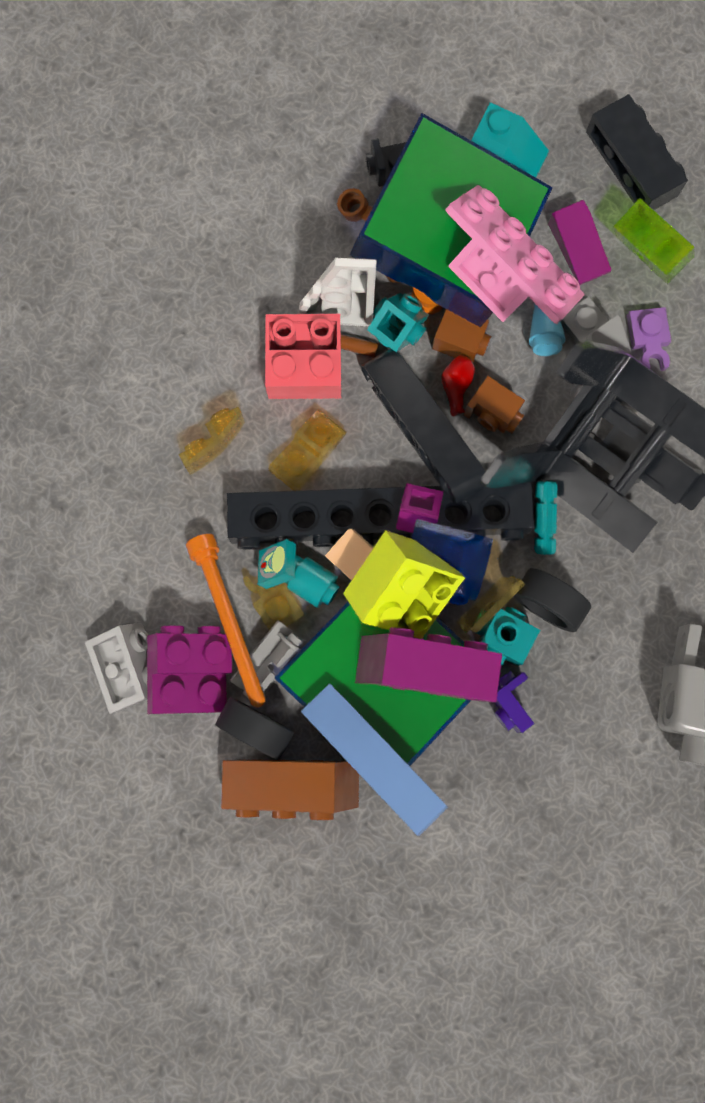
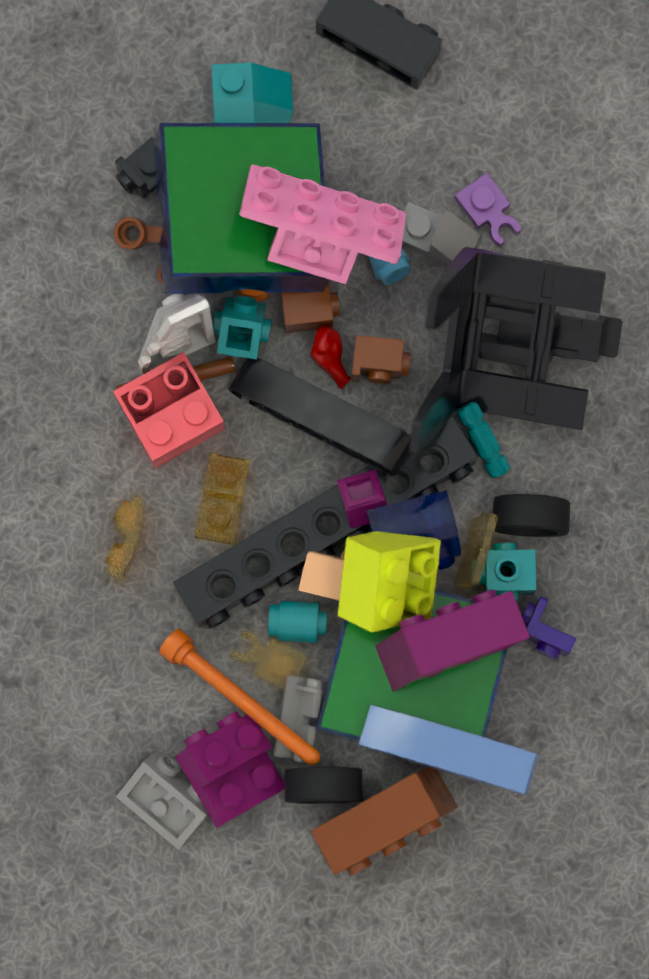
camera: 30 degrees left, 0 degrees up
teal tile [257,539,296,589] -> none
magenta slope [548,200,612,285] -> none
clear neon green brick [613,198,694,284] -> none

